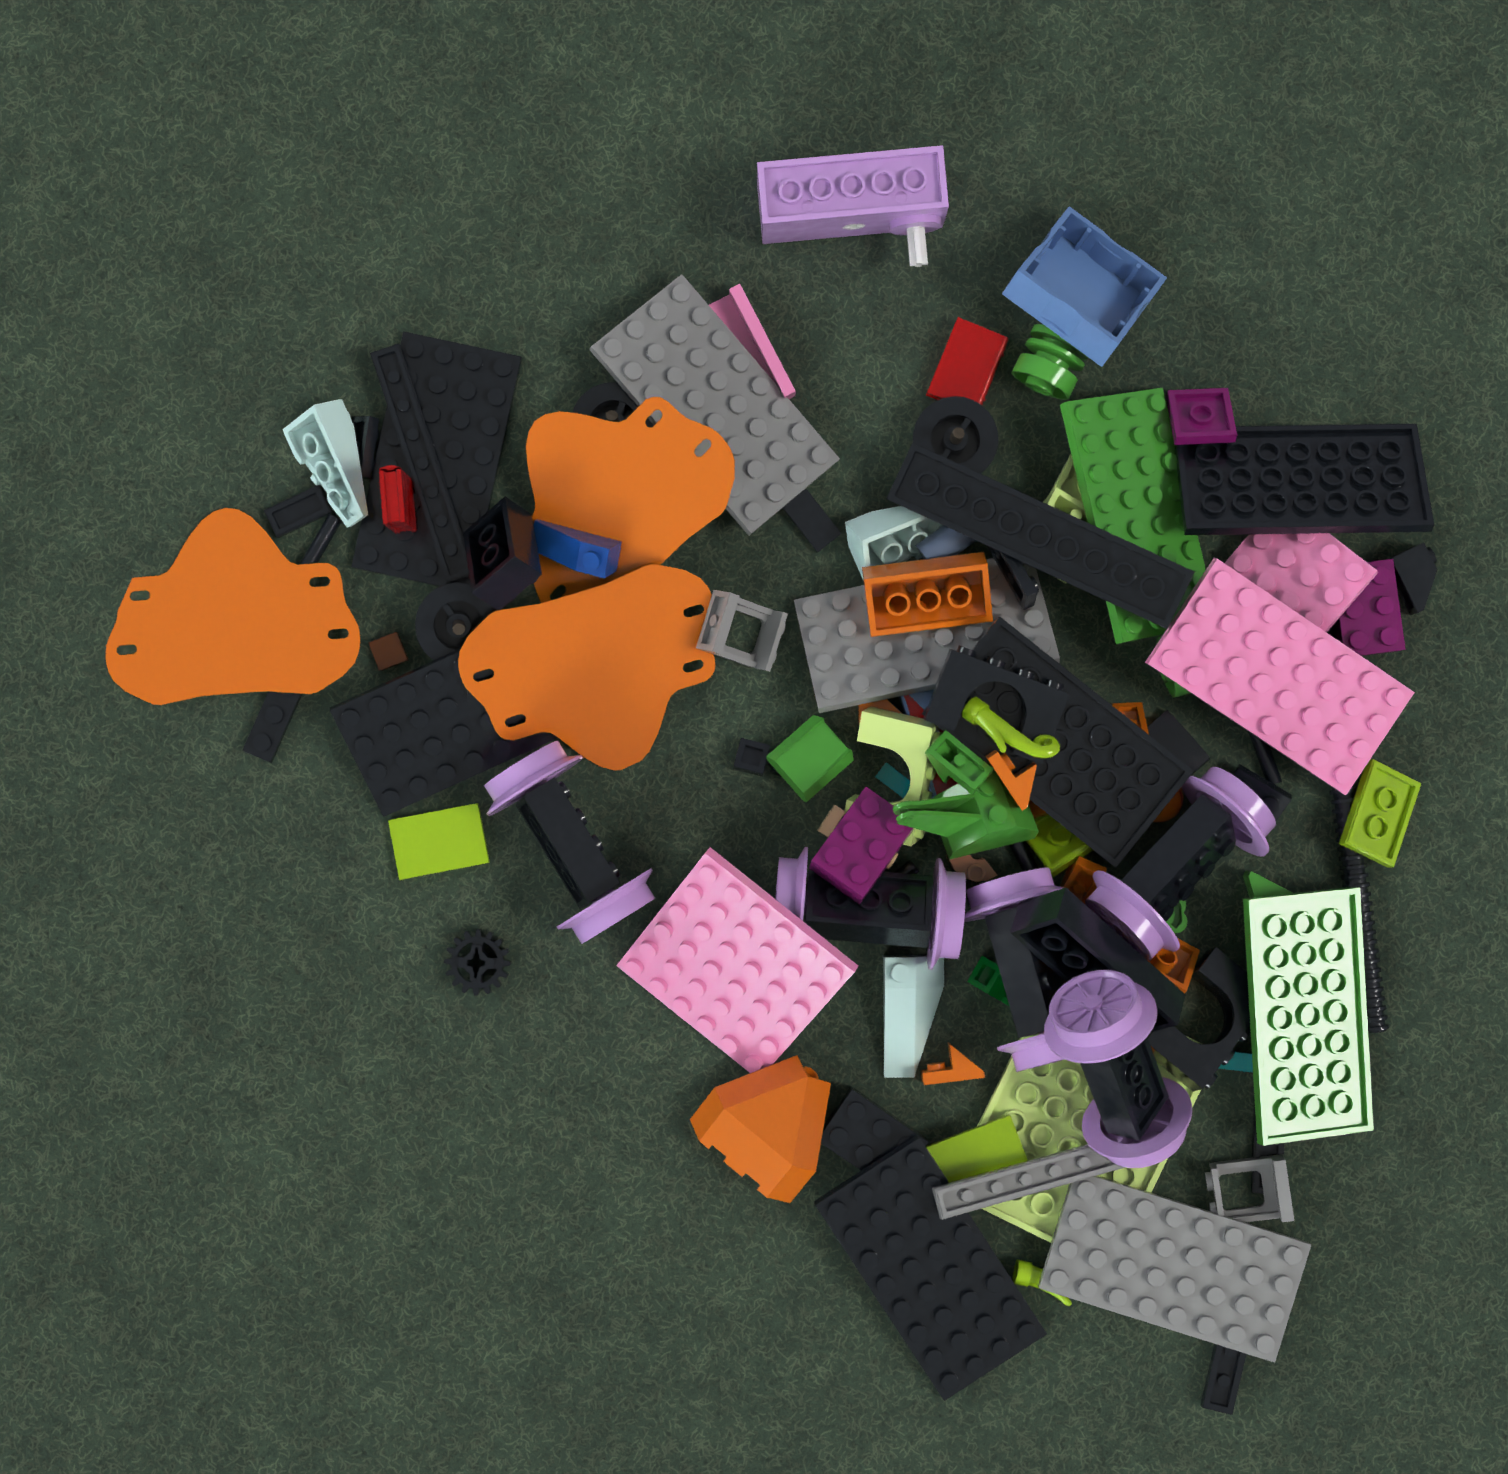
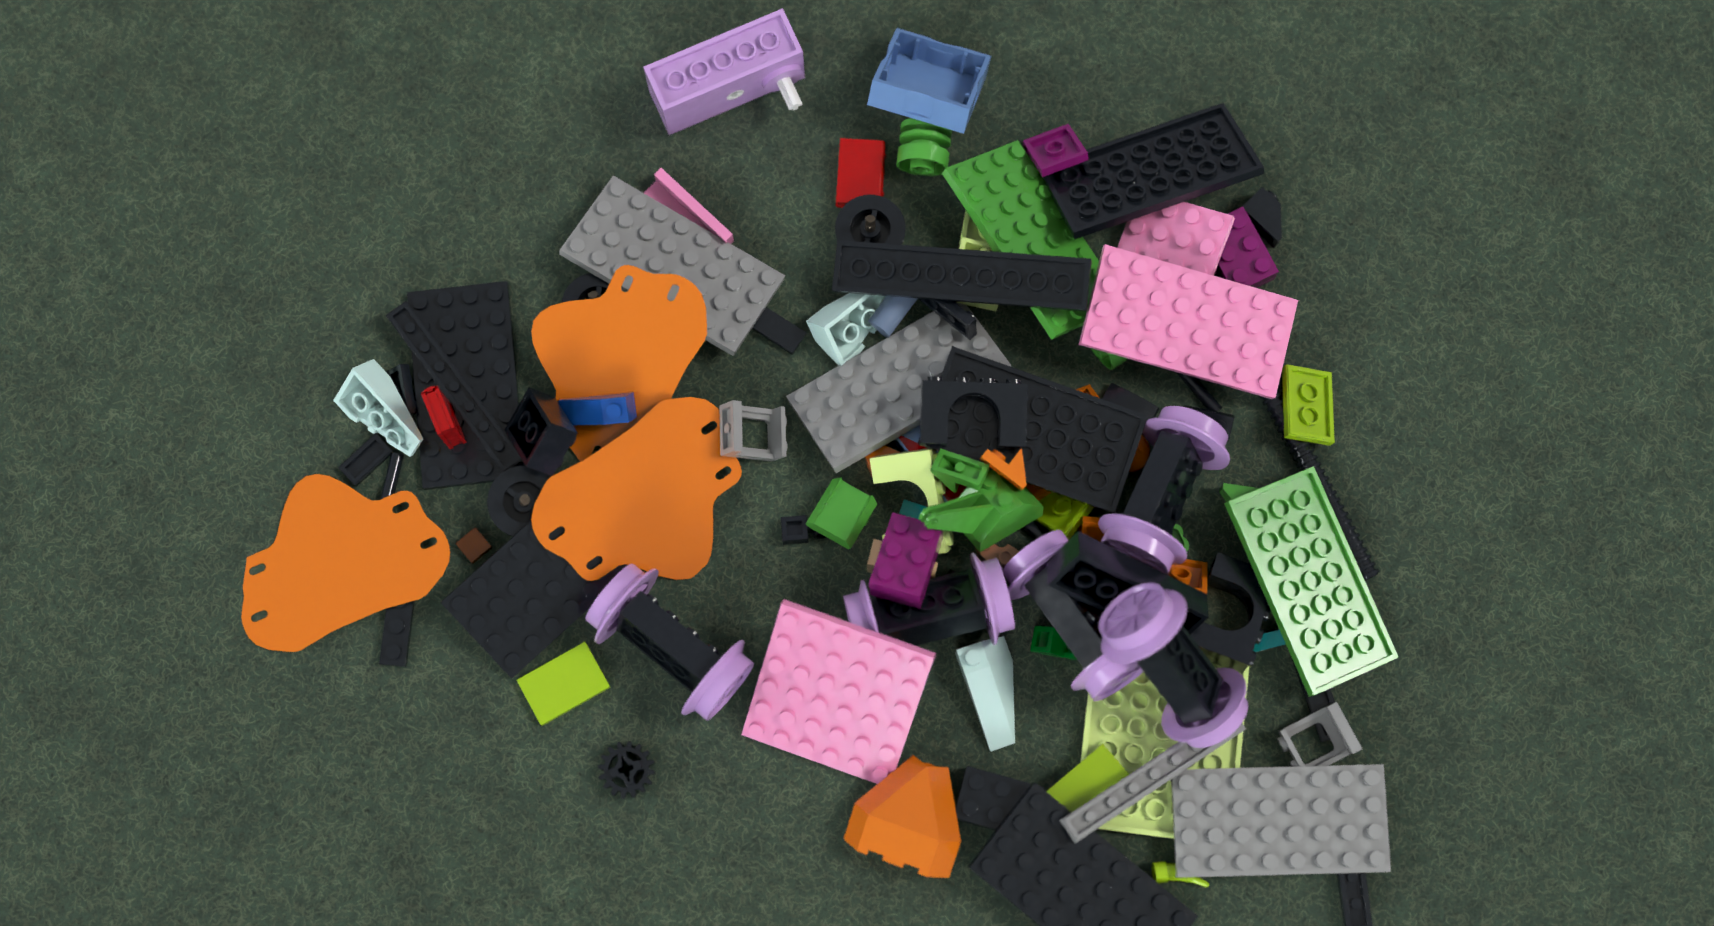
camera: 20 degrees left, 10 degrees down
orange slope [862,552,993,637] -> none
orange slope [921,1042,985,1085] -> none
lime plant [962,697,1060,759] -> none

